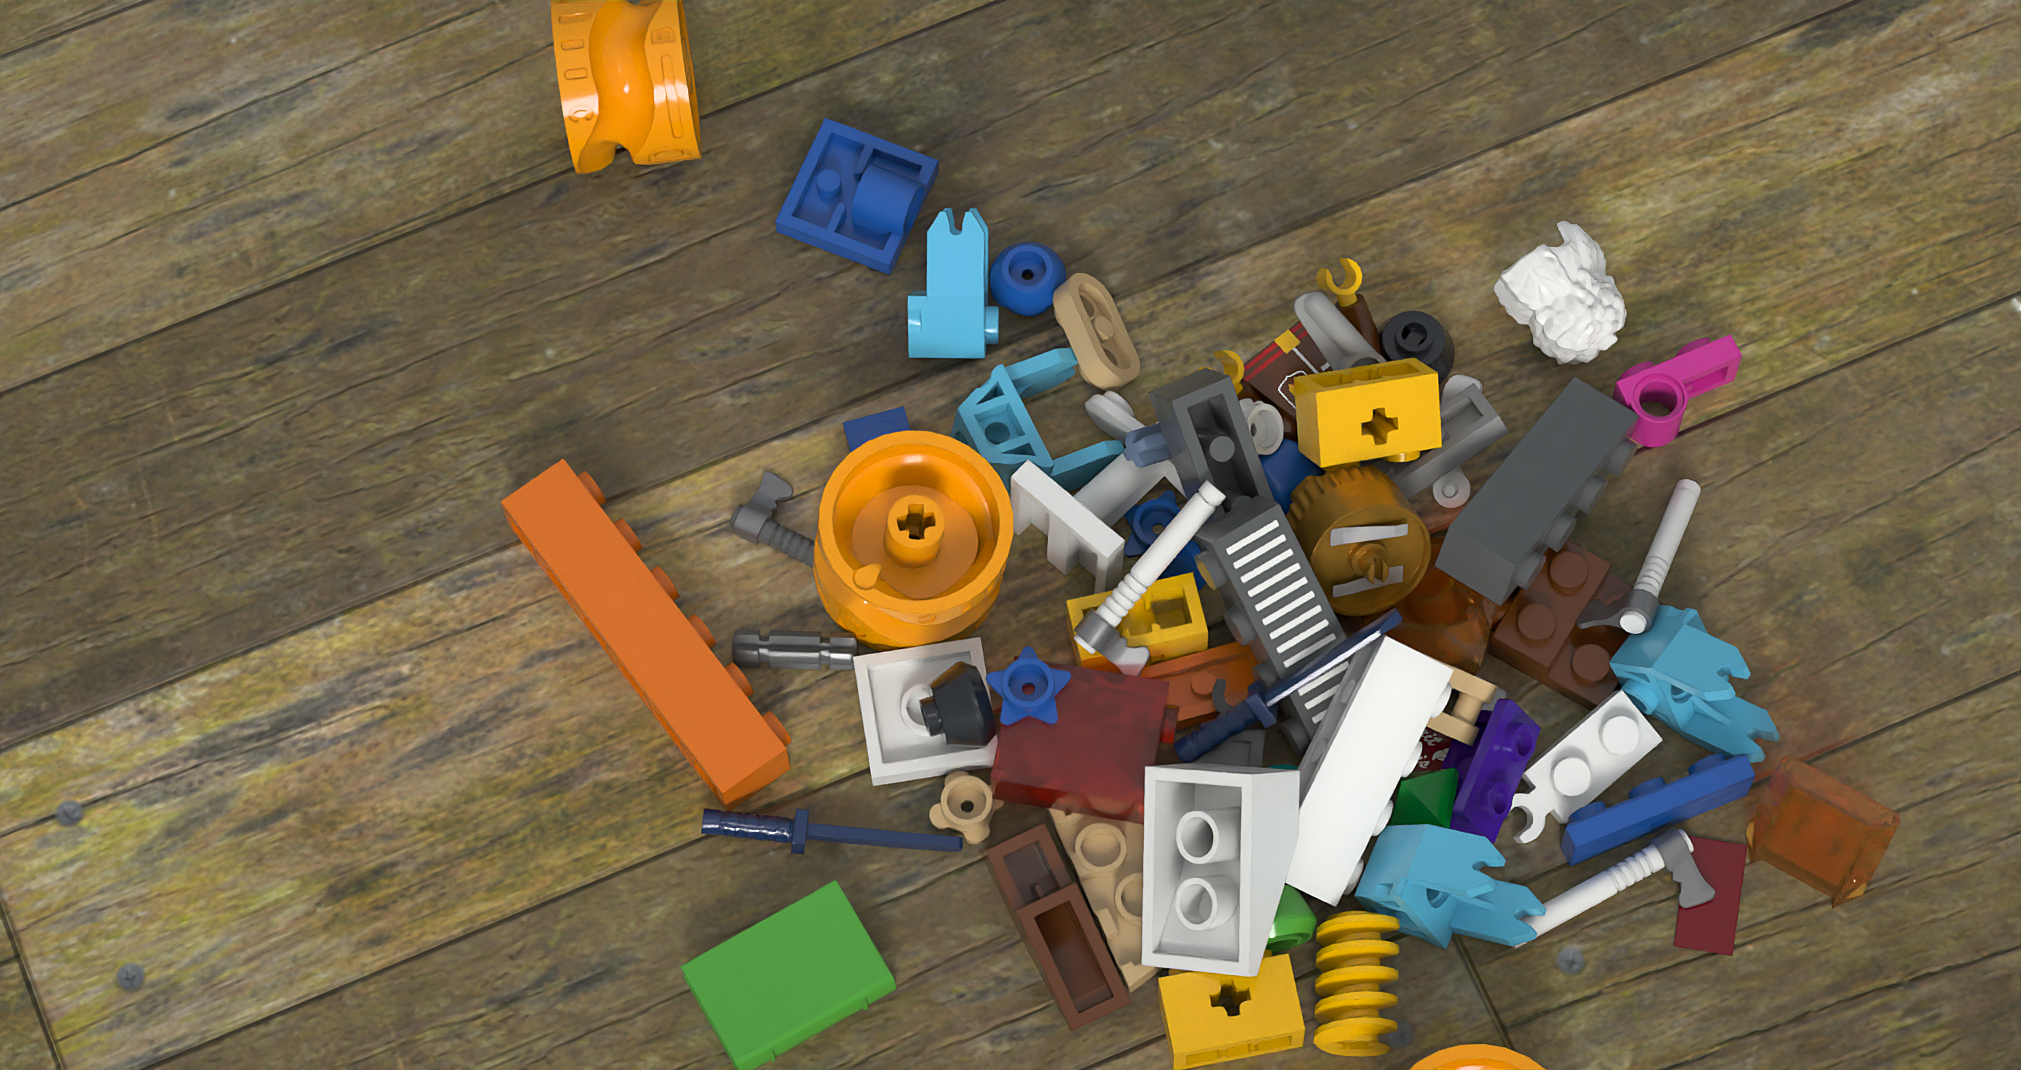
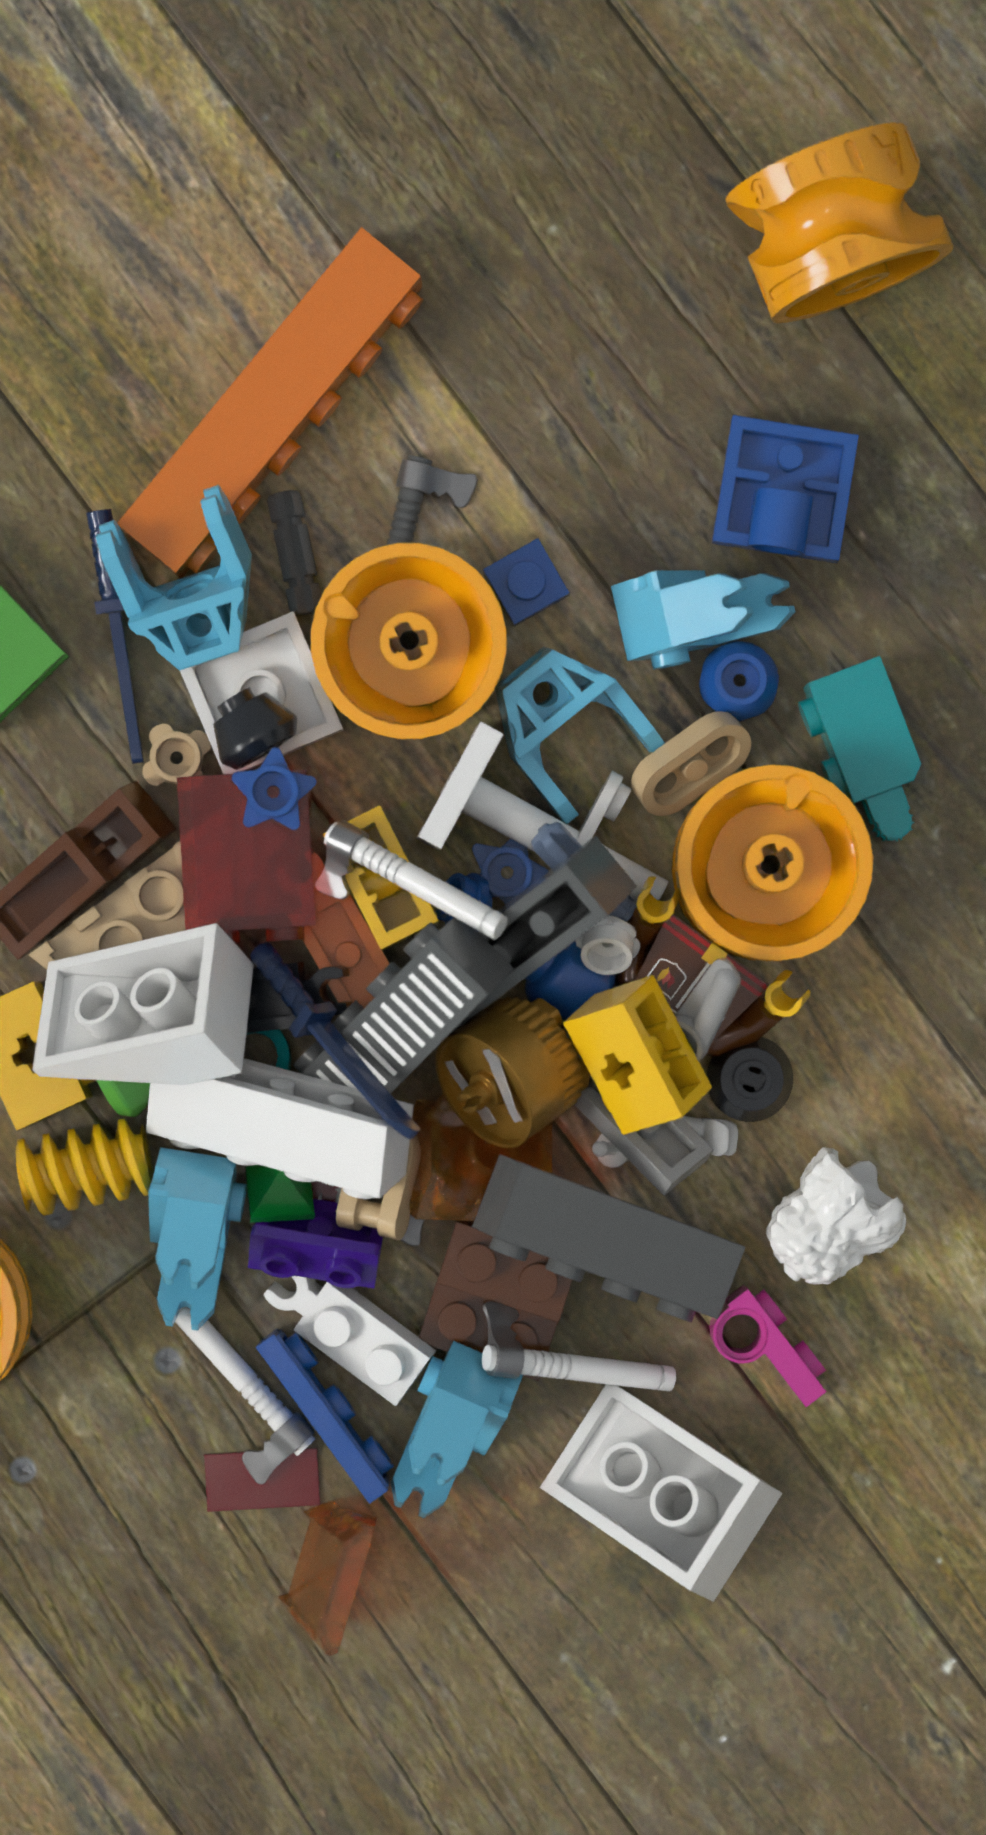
camera: 80 degrees right, 20 degrees up
none -> medium azure piece [96,485,252,671]
none -> white slope [540,1384,782,1602]
none -> light orange piece [671,765,873,962]
none -> teal hinge [798,656,921,842]

